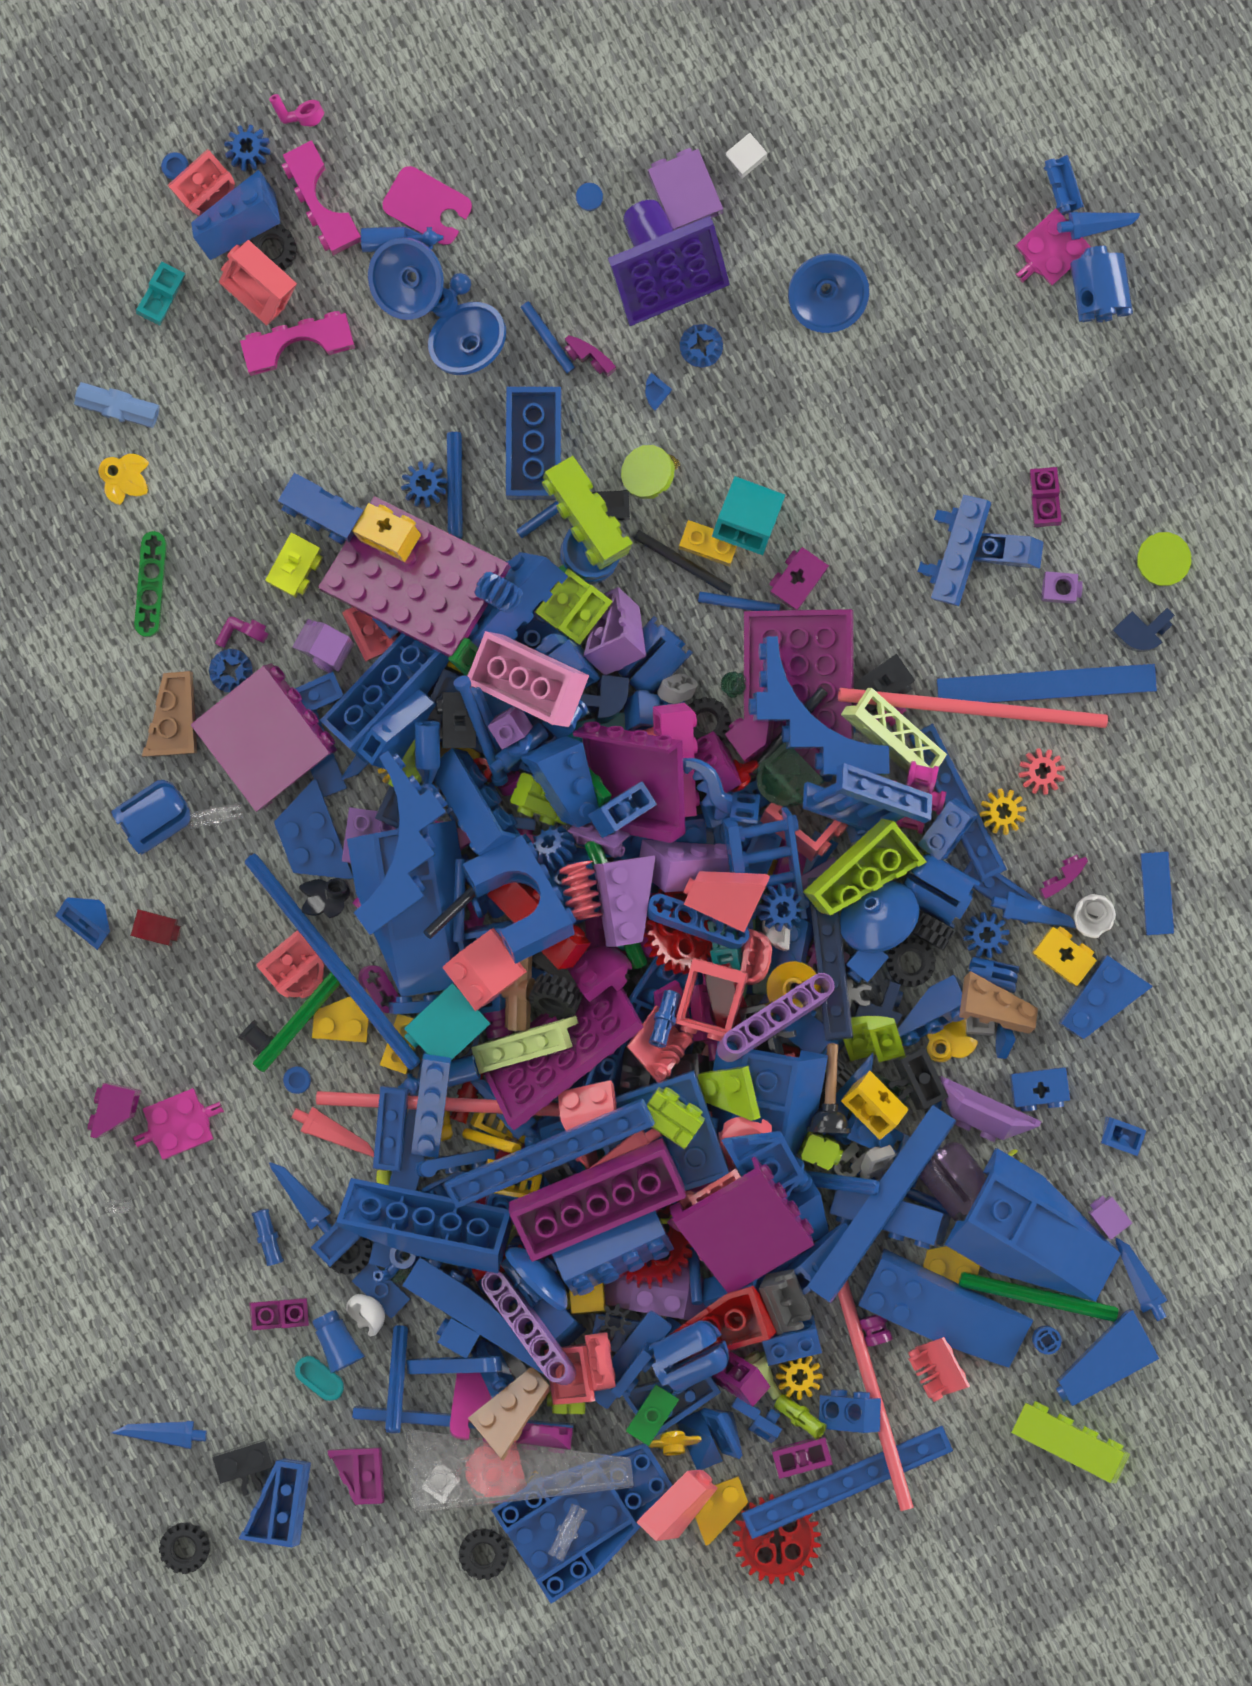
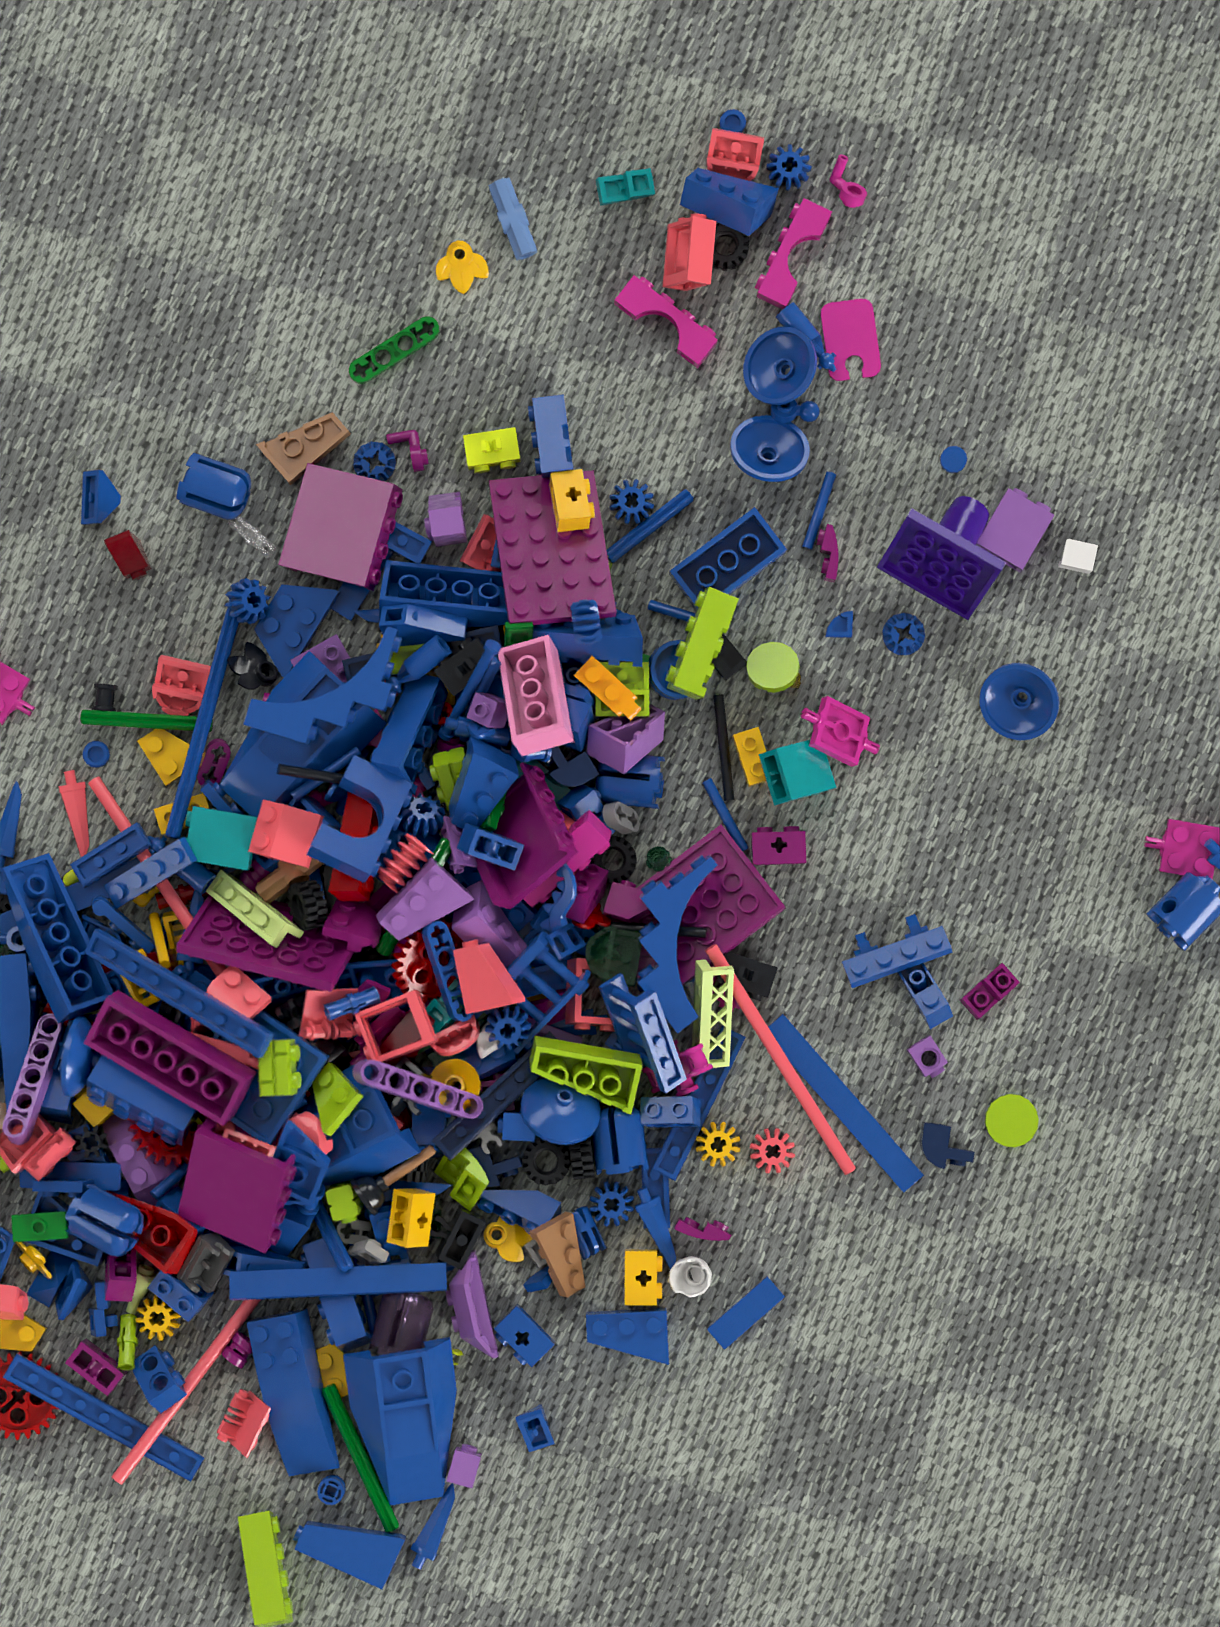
camera: 50 degrees right, 0 degrees up
none -> blue gear [224,578,271,624]
none -> light orange hinge [574,656,641,721]
none -> dark pink plate [801,696,880,767]

